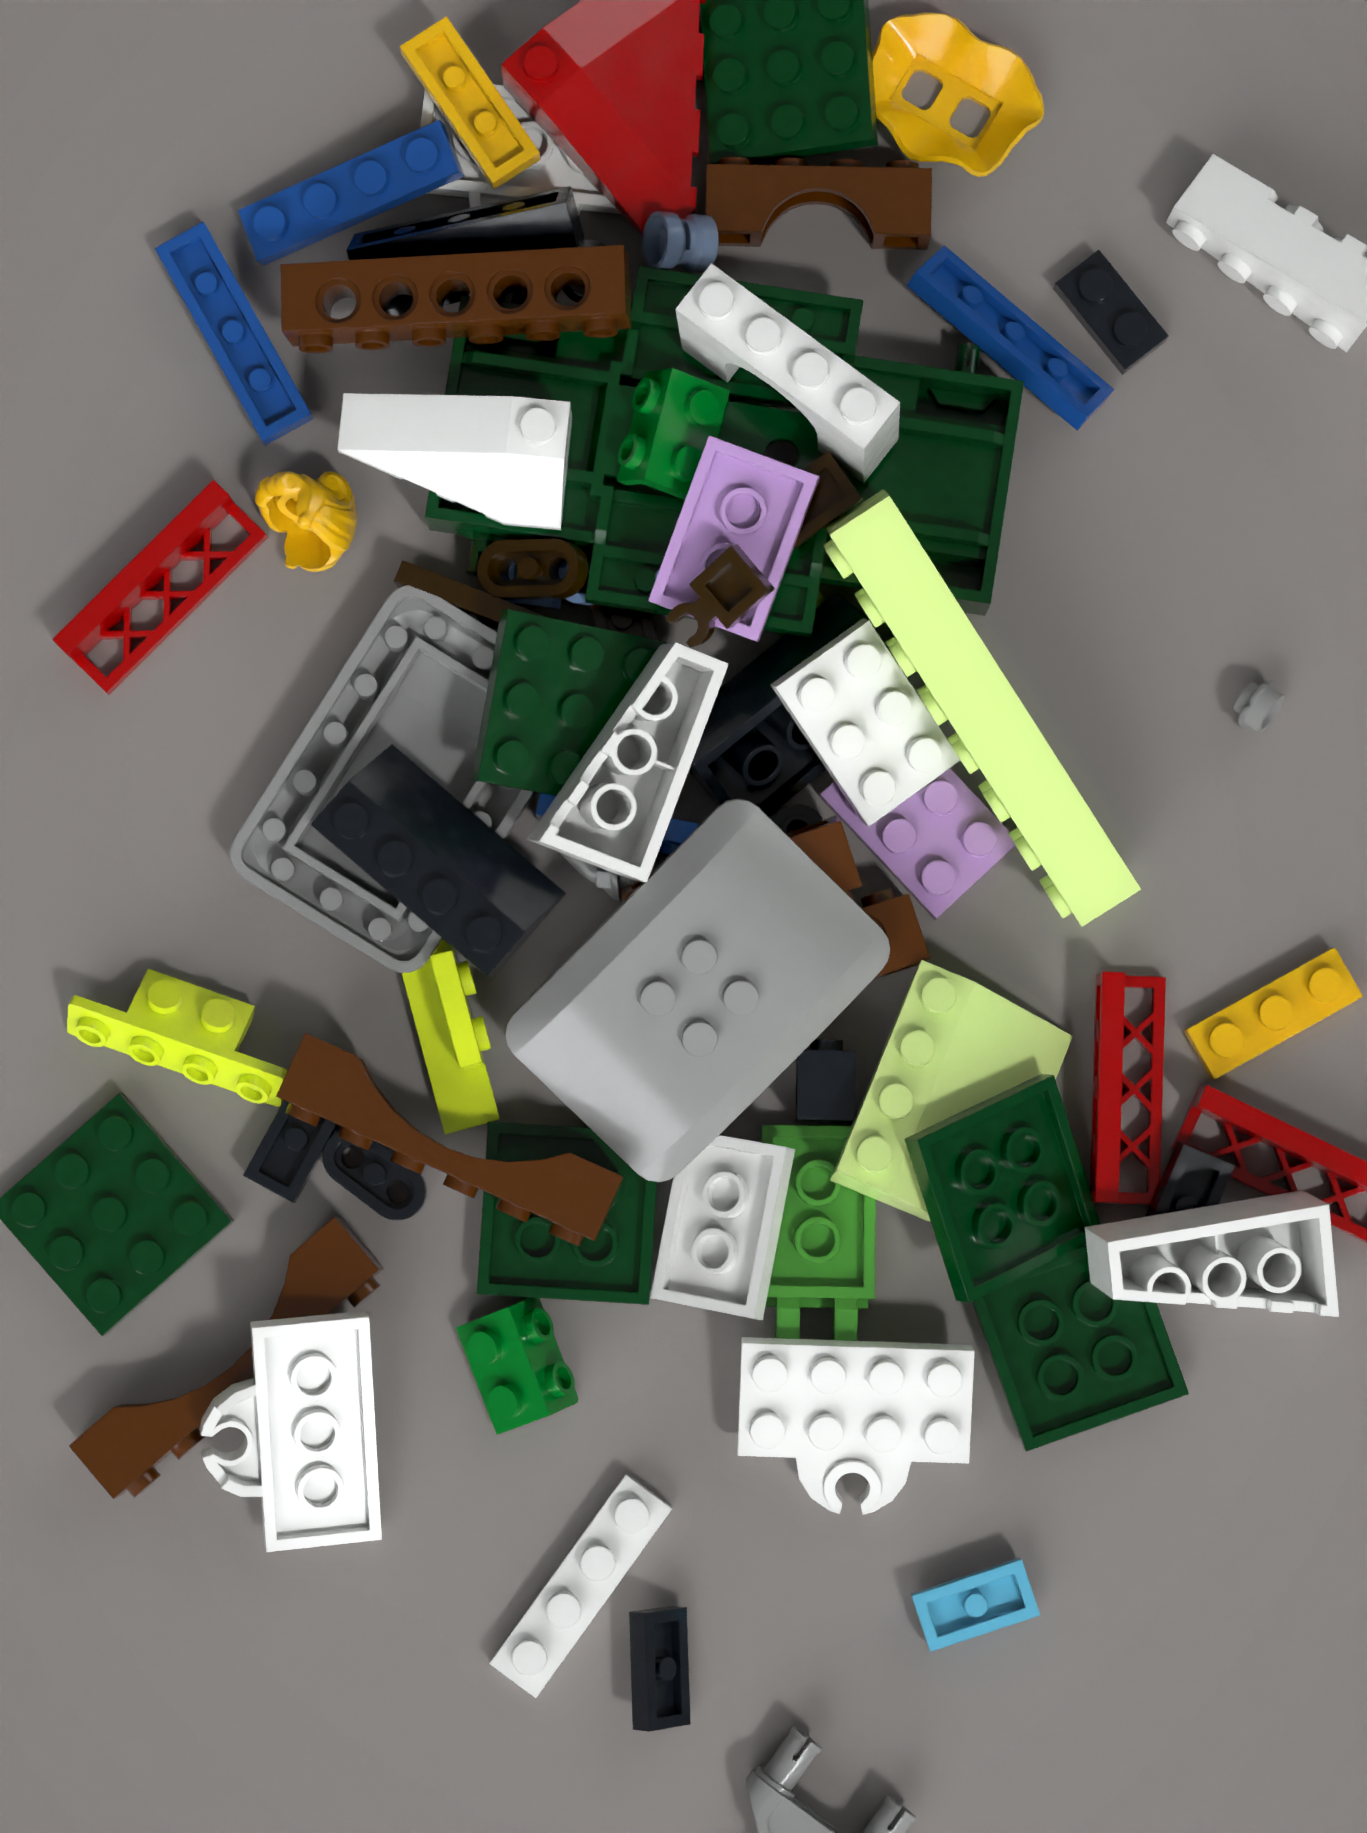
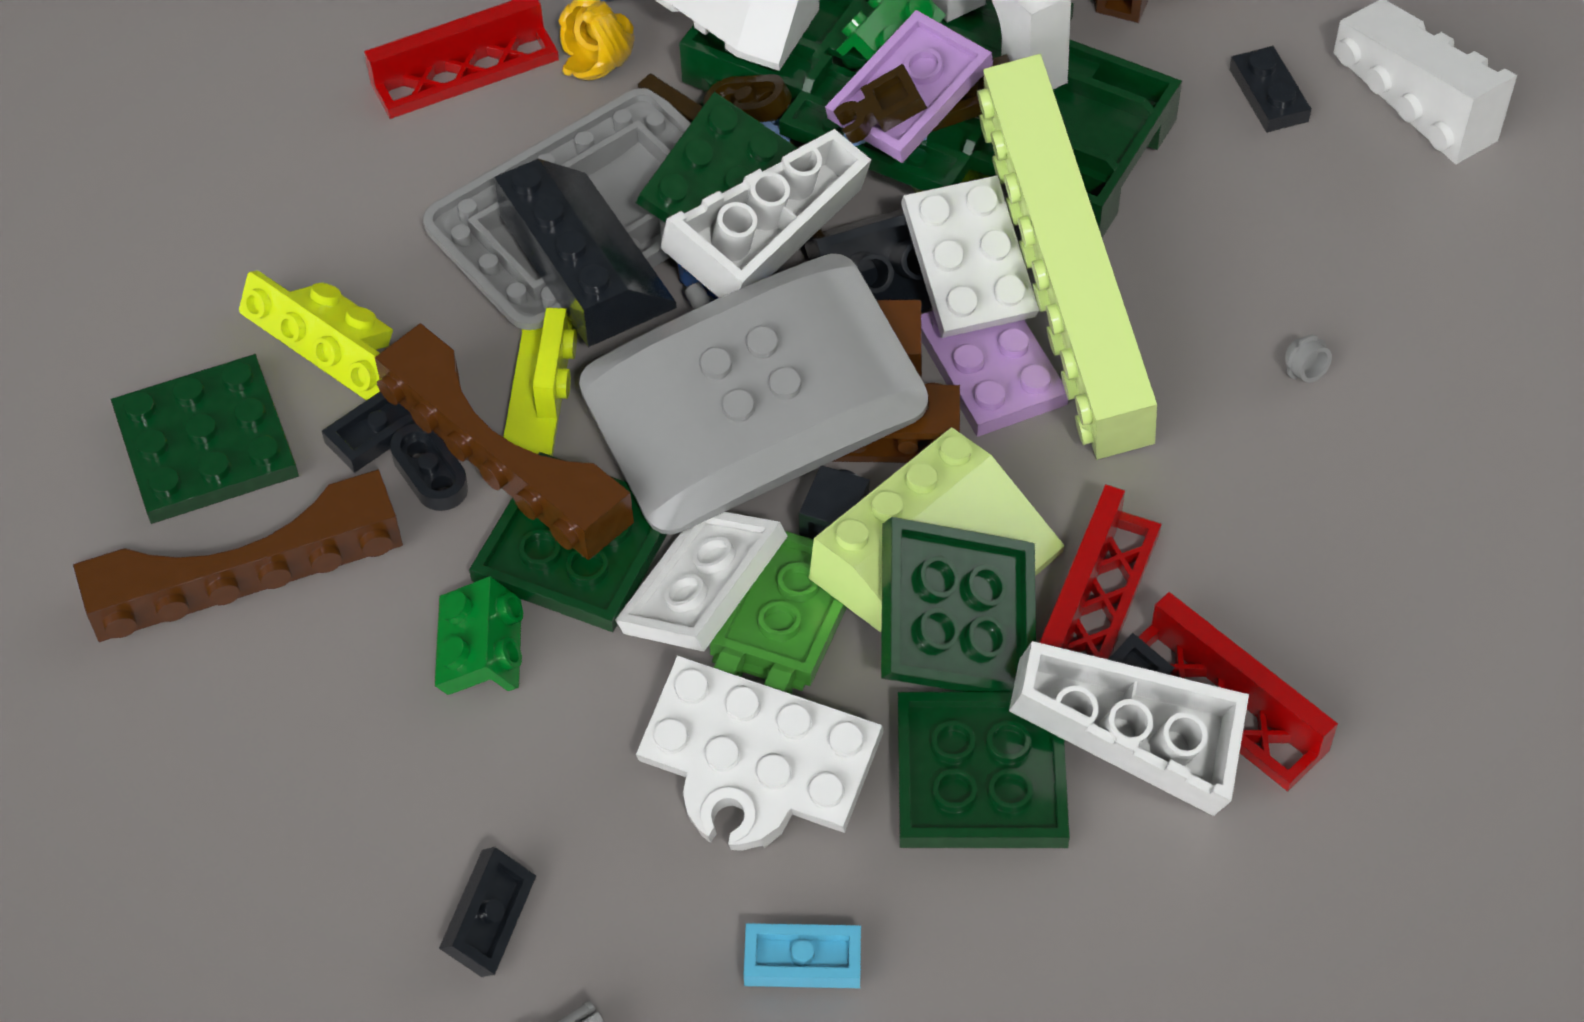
camera: 20 degrees right, 30 degrees down
white plate [199,1311,382,1552] -> none
white plate [489,1473,672,1698] -> none
blue plate [907,245,1115,431] -> none
yellow plate [1184,947,1363,1080] -> none

